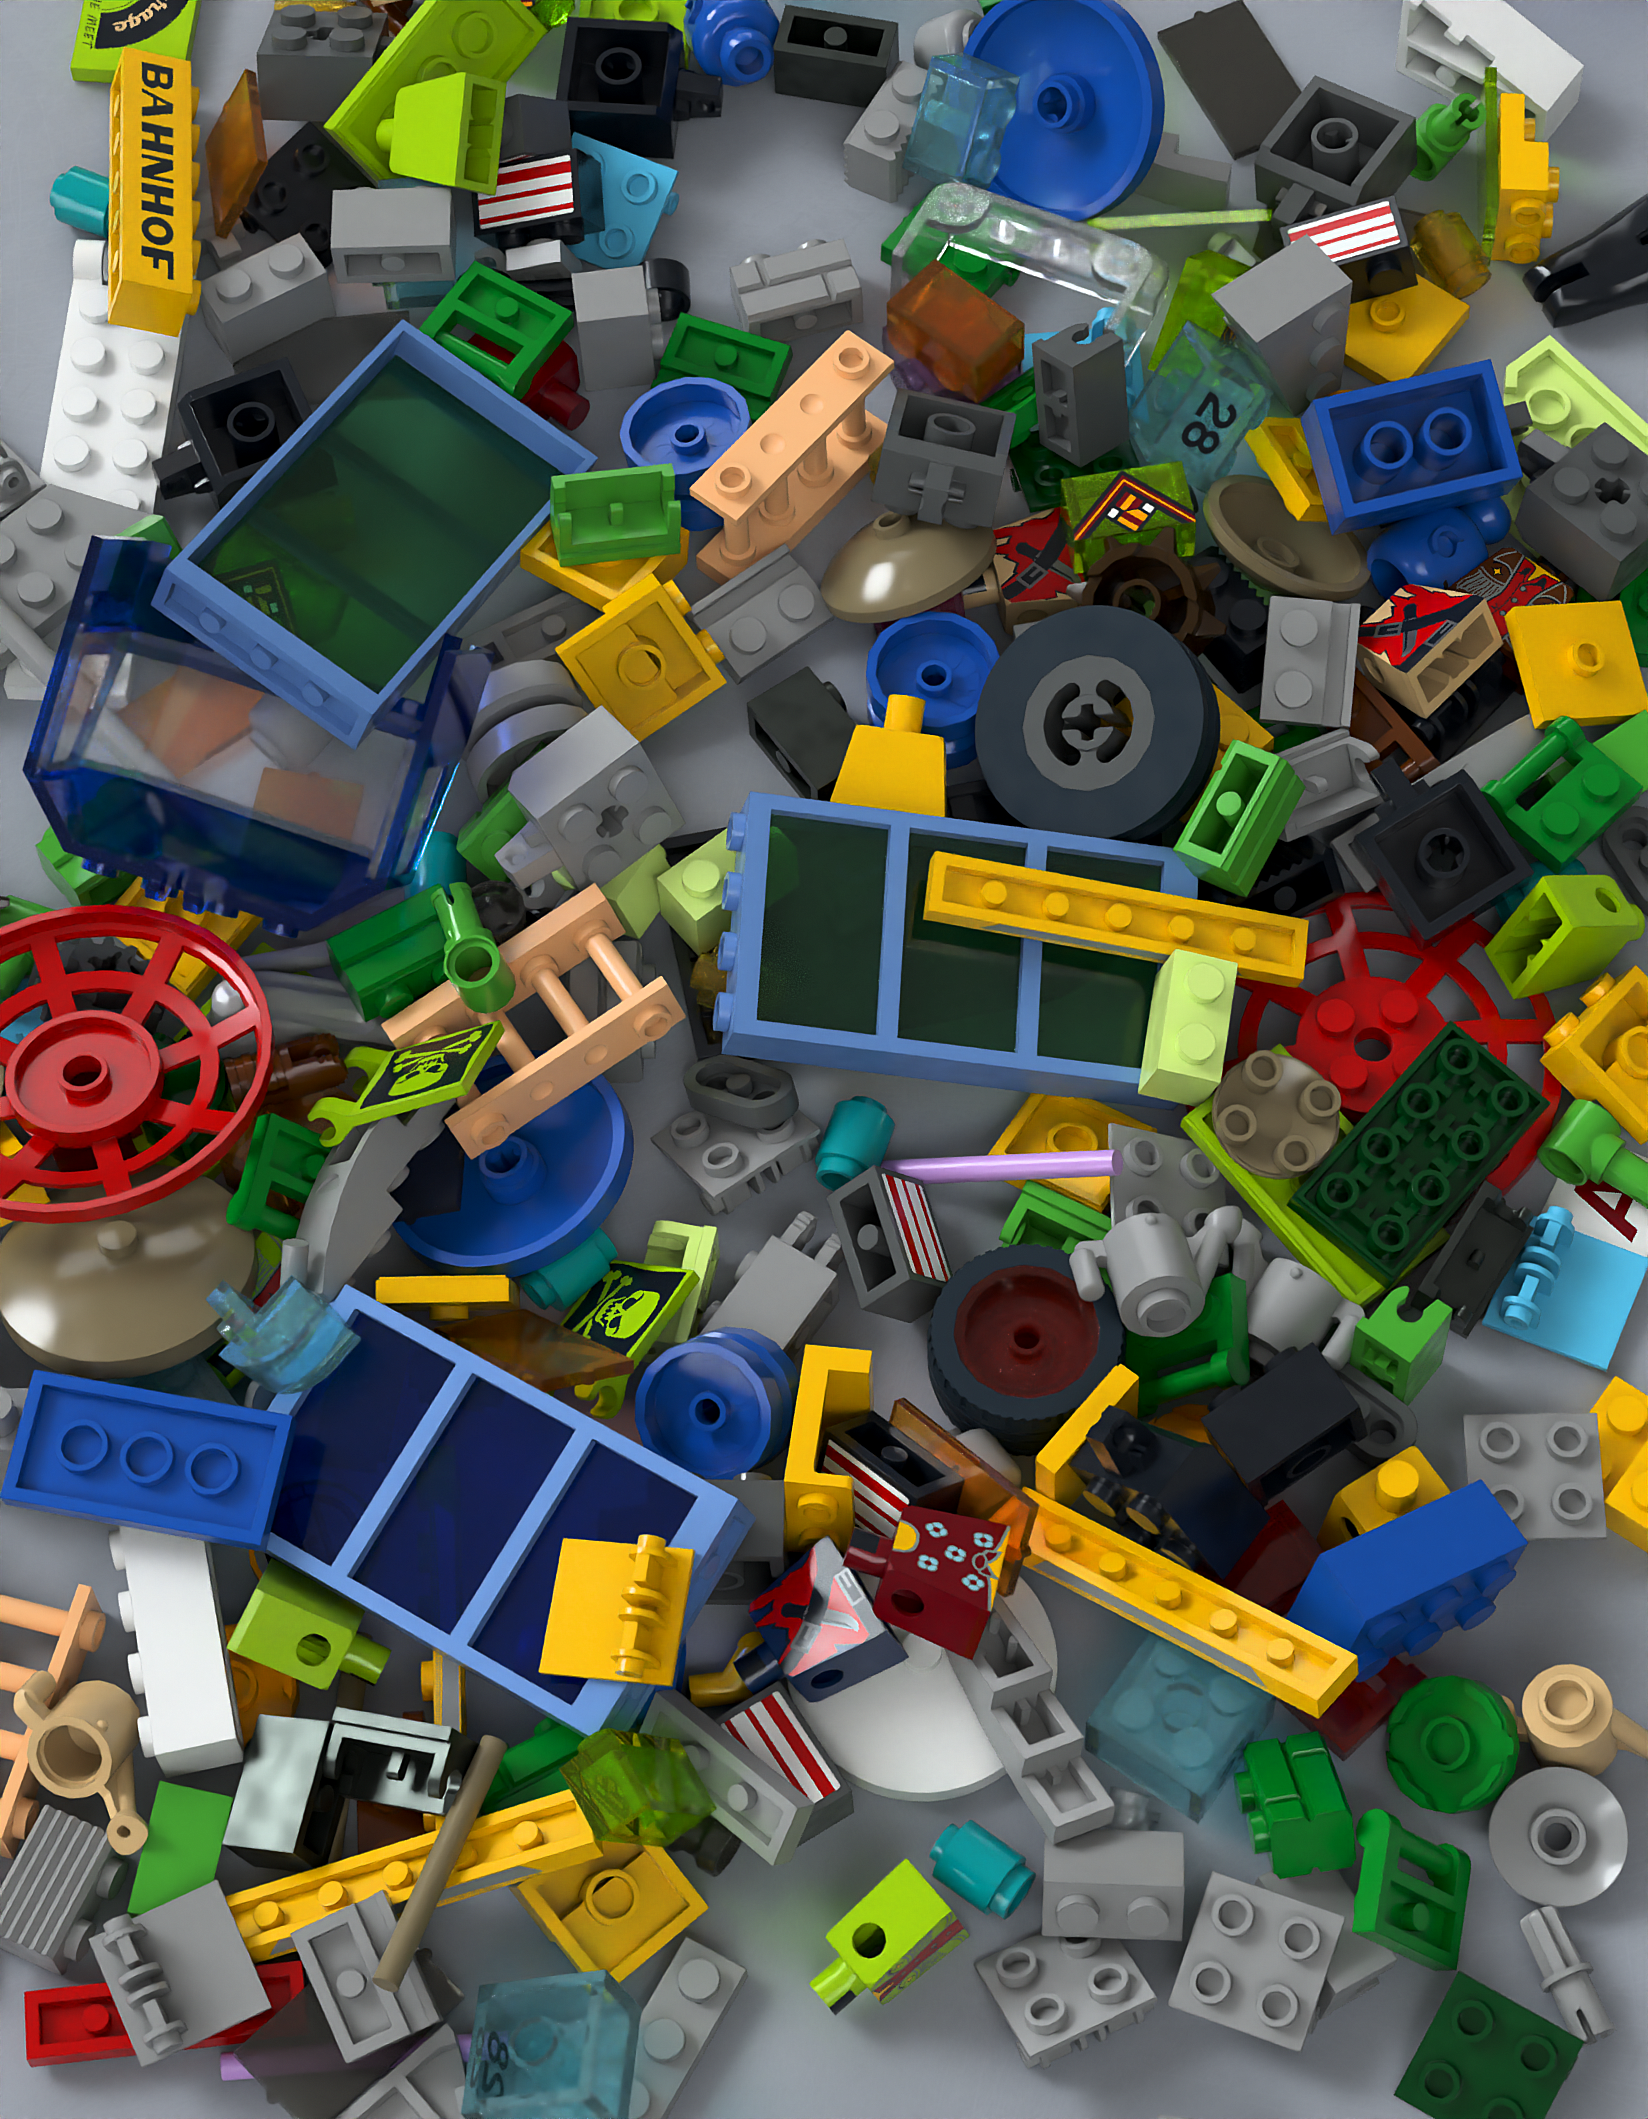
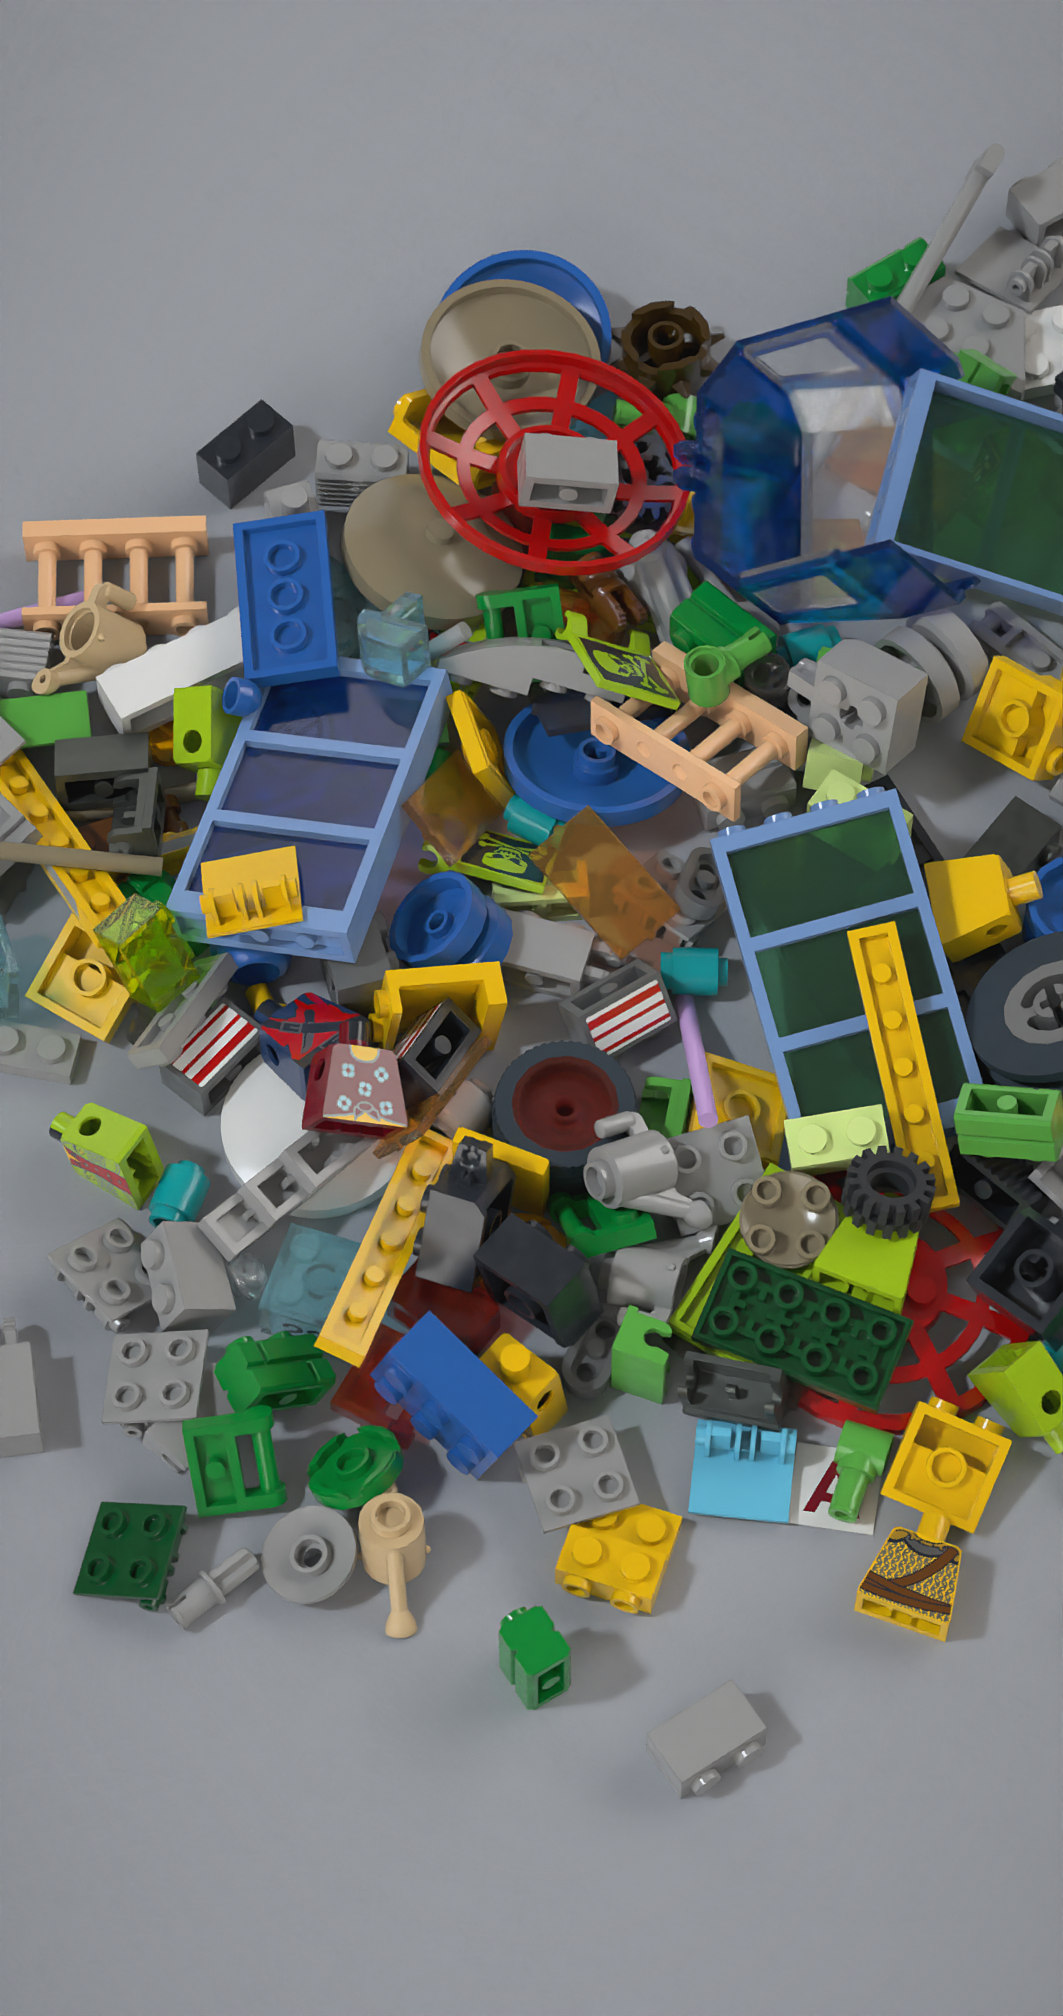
camera: 70 degrees right, 0 degrees up
none -> blue hinge [222,677,262,716]
none -> light grey brick [517,433,619,514]
none -> clear orange piece [528,805,681,961]
none -> lime torso [812,1193,919,1315]
none -> black tyre [841,1146,936,1239]

